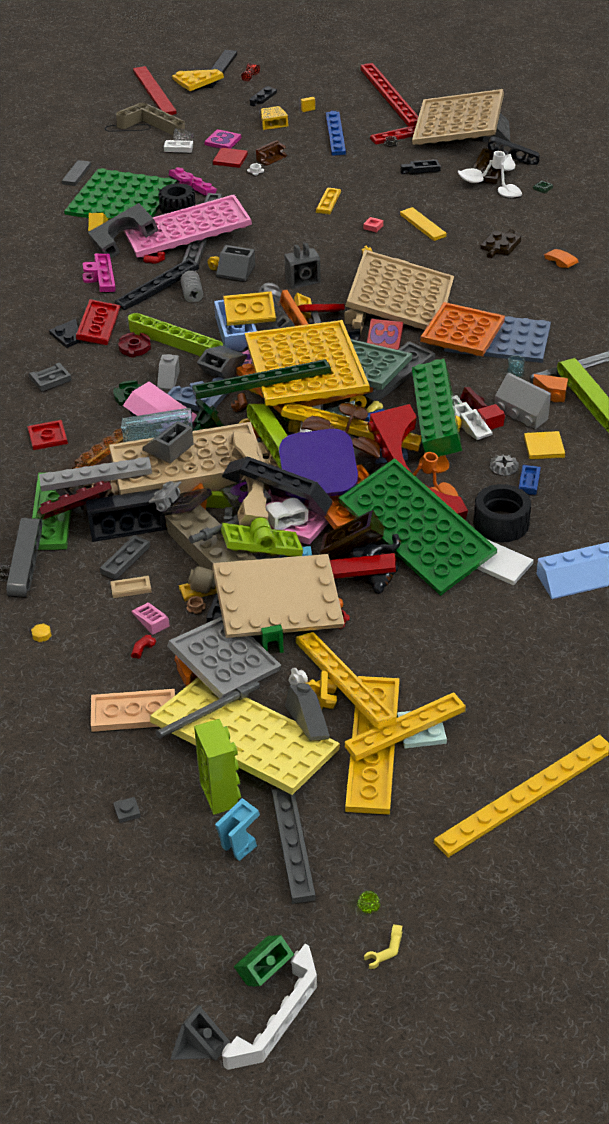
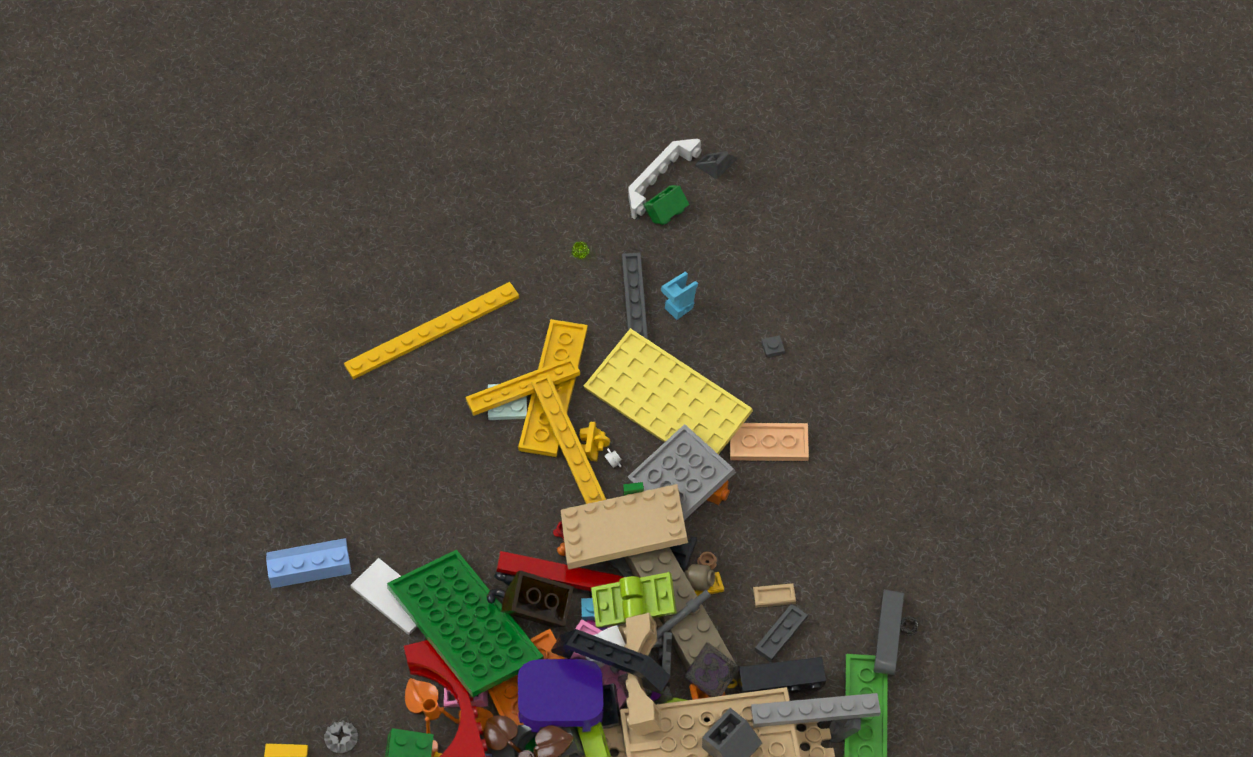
camera: 175 degrees left, 15 degrees up
yellow tile [31,623,51,642] -> none
dark red plate [37,481,112,520] -> none
red arm [131,635,156,659] -> none
bright pink slope [132,603,169,635] -> none
light grey hinge [149,481,181,511] -> none
dark grey bar [156,681,260,739] -> none
lime brick [194,719,241,815] -> none
dark grey slope [285,683,330,741] -> none
light yellow arm [364,924,403,969] -> none
black tyre [473,484,531,543] -> none
blue plate [519,465,541,495] -> none

